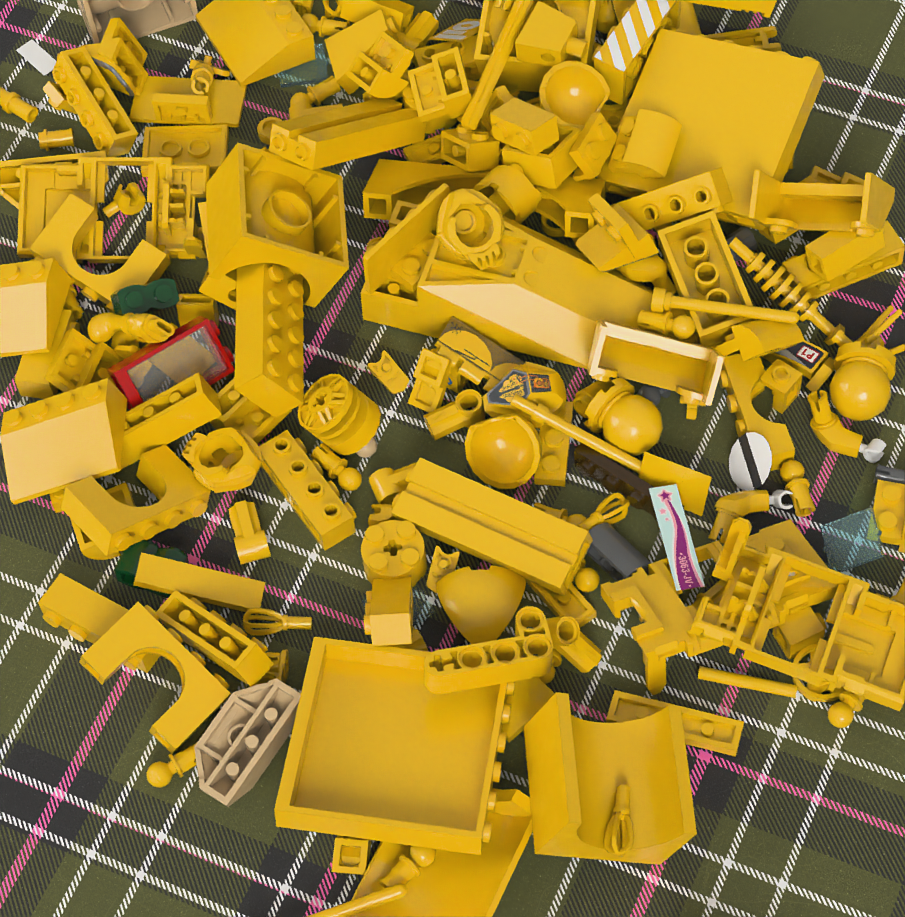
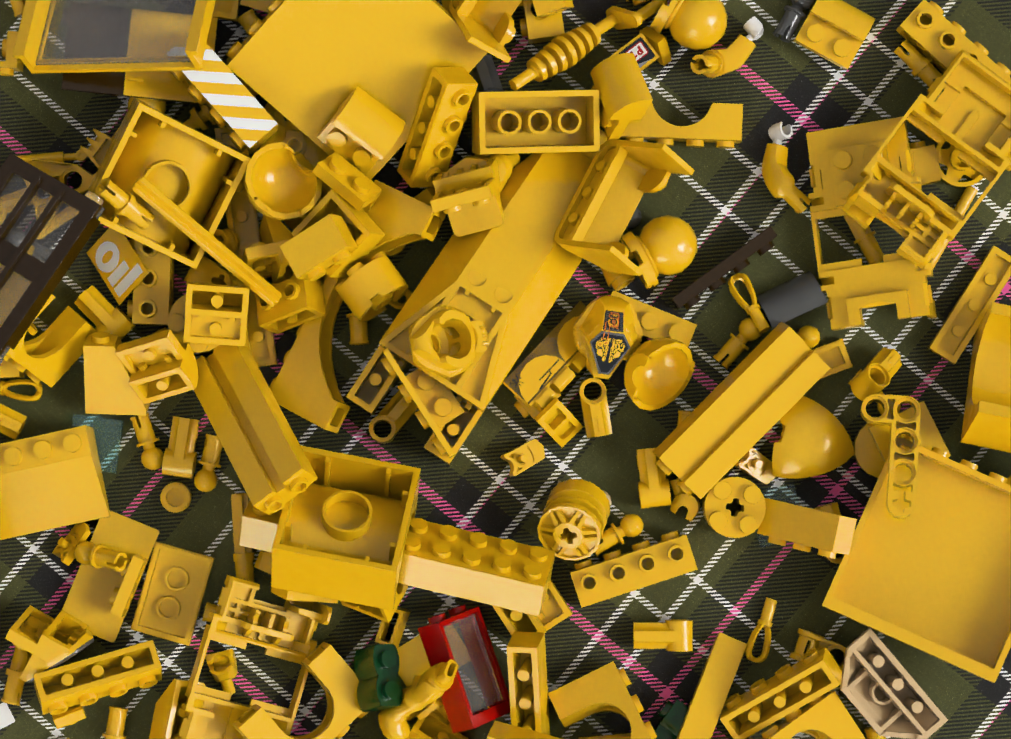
camera: 75 degrees left, 30 degrees up
yellow helmet [181,427,264,493] -> none
yellow pin [301,13,350,38] -> none
yellow bar [510,393,642,474] -> none
yellow torso [515,1,589,67] -> none
yellow pin [637,309,696,339] -> none
yellow sticker [639,452,712,516] -> none
sticker [649,484,705,591] -> none
yellow piece [651,287,800,324] -> none
white sticker [729,432,772,490] -> none
yellow bracket [760,359,803,414] -> none
yellow pin [780,460,816,517] -> none
clear light blue piece [821,507,884,572] -> none

